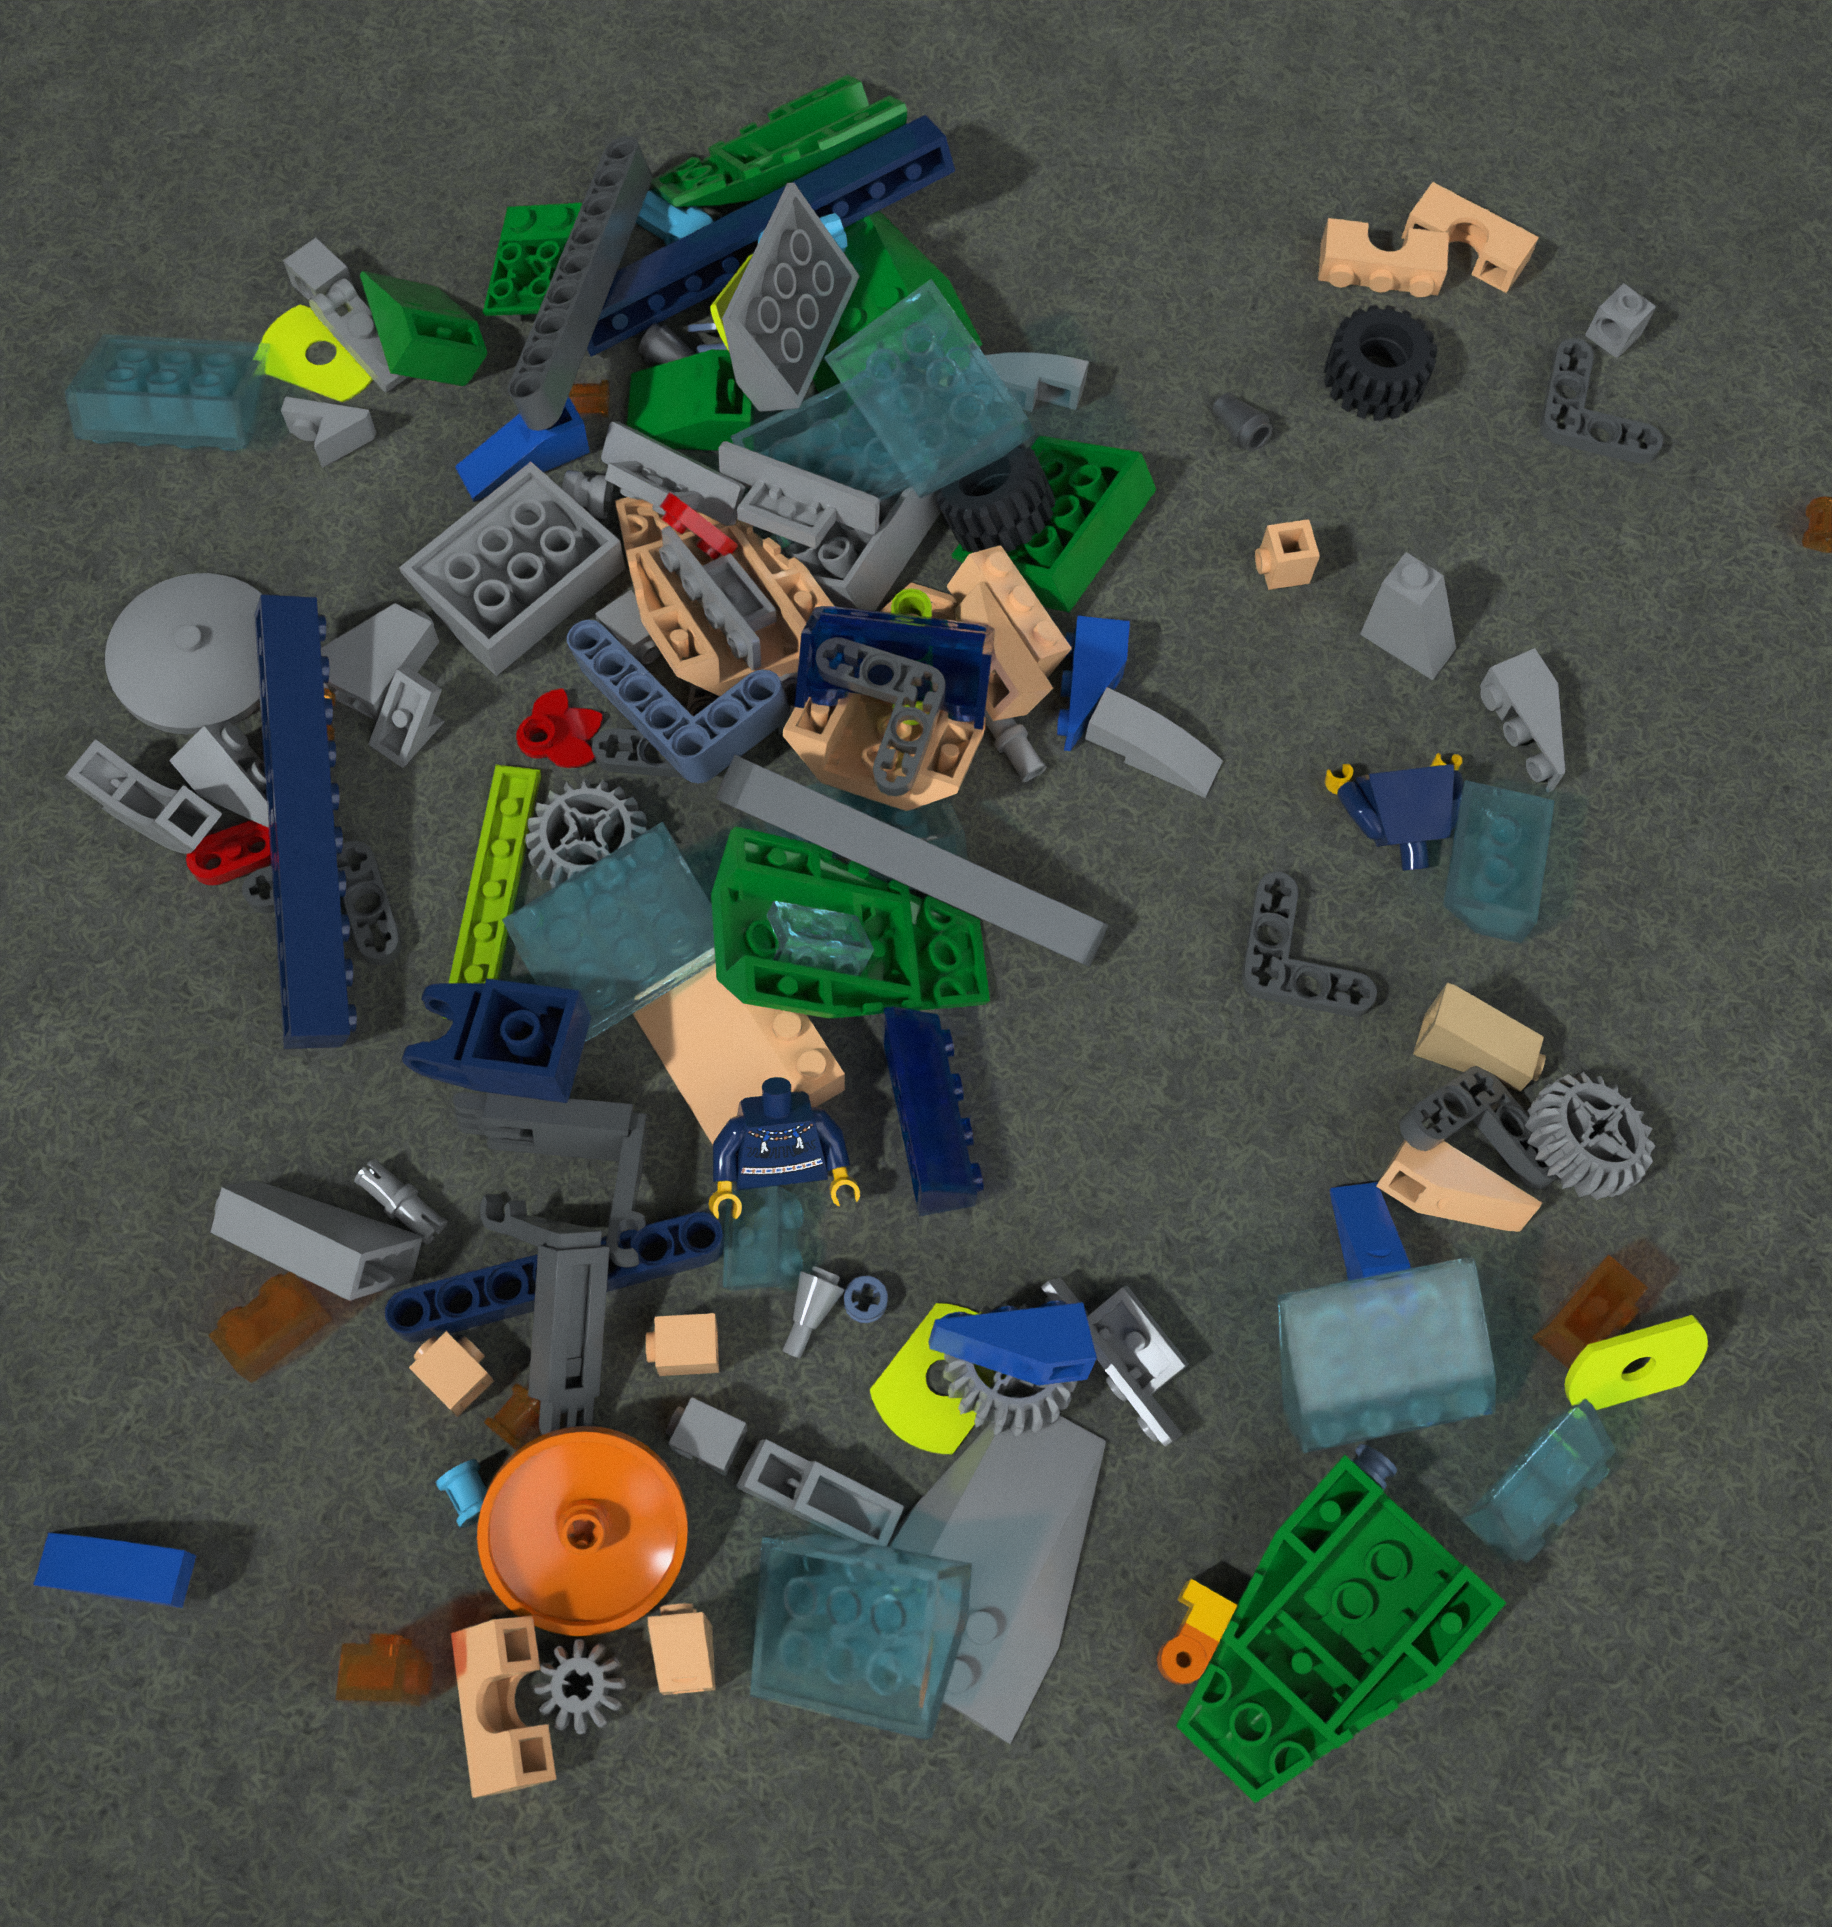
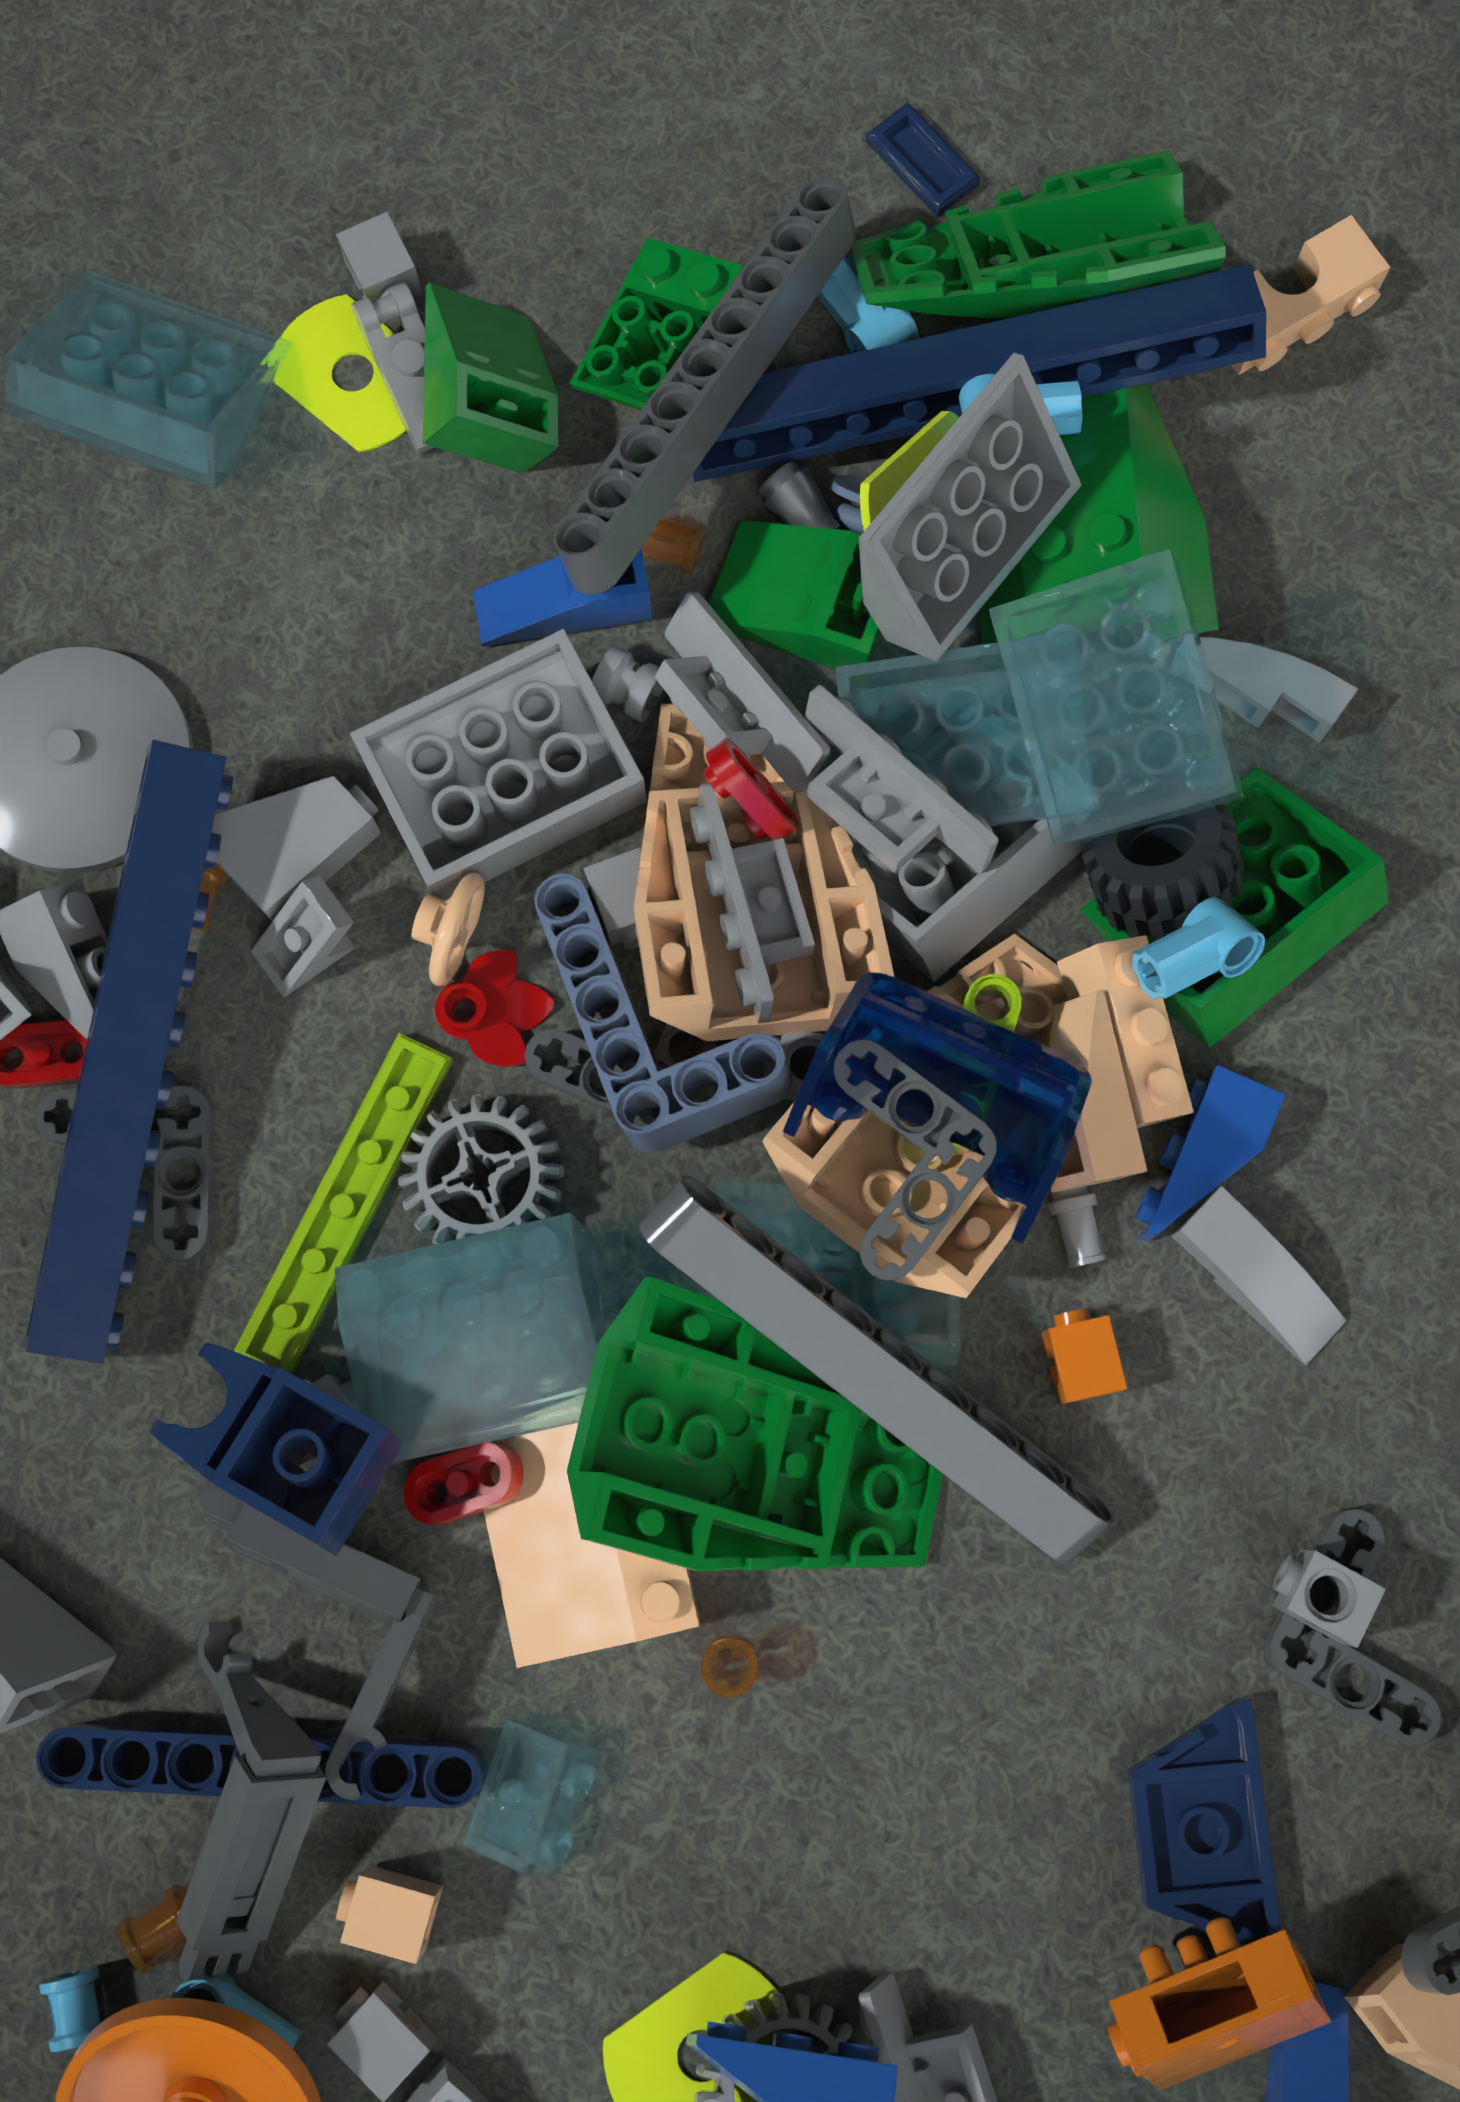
camera: 25 degrees right, 10 degrees up
light grey slope [281,397,376,468] -> none
light grey pin [354,1158,448,1245] -> none
light nougat brick [409,1331,494,1417] -> none
dark blue torso [708,1077,860,1219] -> none
clear light blue bracket [766,900,874,976] -> none
light grey cone [782,1266,845,1359] -> none
sand blue bush [844,1276,888,1323] -> none
clear blue slope [882,1006,984,1216] -> none
none -> red plate [403,1442,524,1525]
none -> light nougat piece [411,872,485,987]
none -> clear orange bush [701,1635,759,1698]
none -> dark blue tile [866,103,980,218]
none -> orange brick [1041,1308,1127,1405]
none -> orange piece [1107,1917,1331,2091]
none -> dark blue wing [1127,1697,1281,1946]
none -> medium azure piece [1132,897,1265,1000]
none -> light nougat arch [1231,215,1390,375]
none -> light grey brick [1272,1549,1386,1648]

